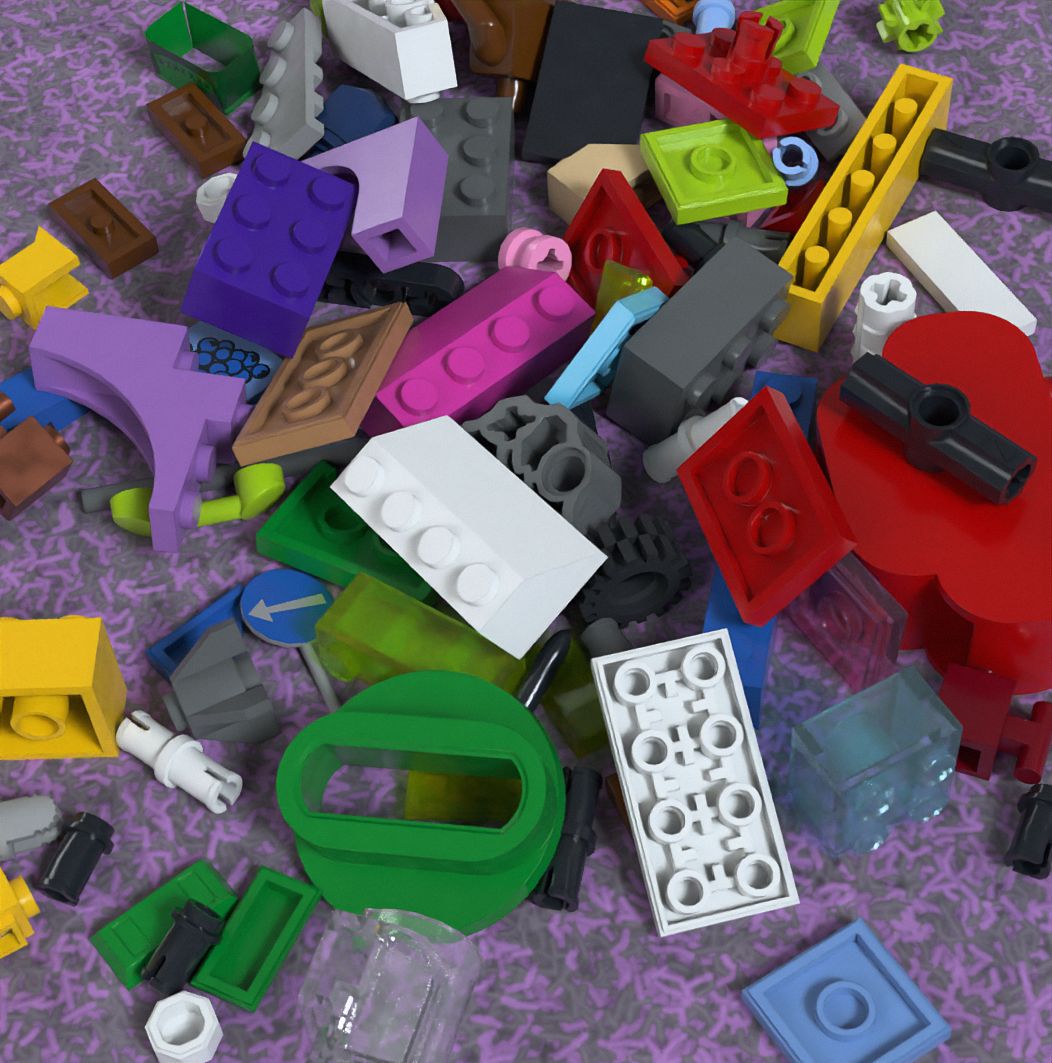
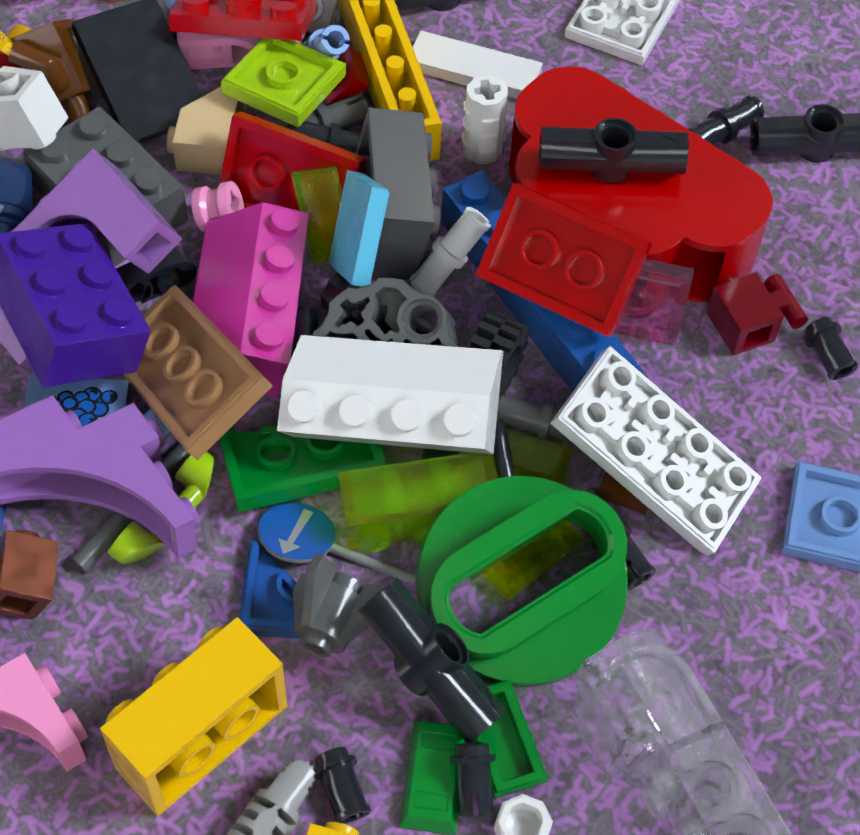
camera: 50 degrees left, 5 degrees up
white pin [116,710,242,814] -> none
clear light blue brick [786,665,963,861] -> none
none -> black piece [358,578,506,742]

